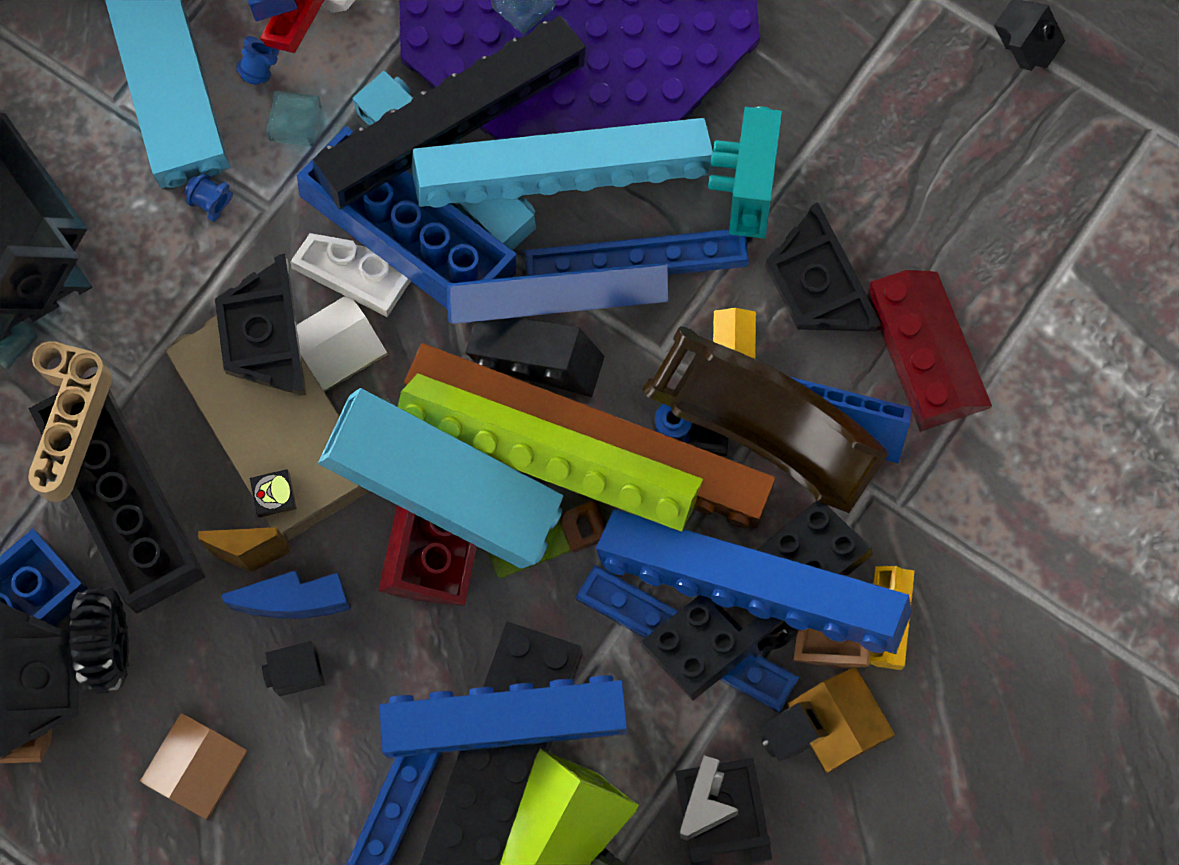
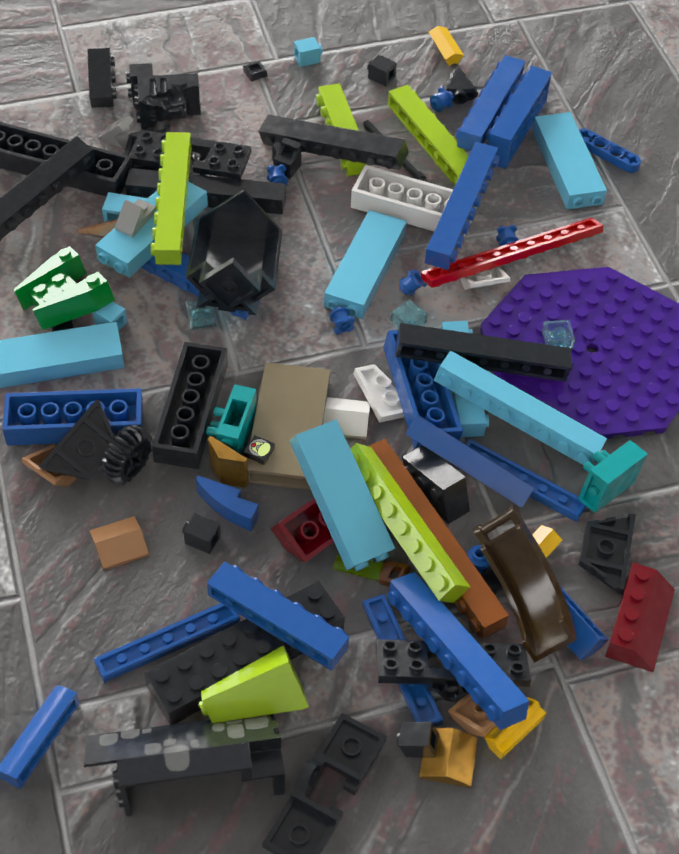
camera: 30 degrees right, 20 degrees down
tan beam [28,341,112,502] -> none
black wing [215,254,306,395] -> none
light grey slope [680,755,739,841] -> none
none -> teal piece [206,384,257,456]

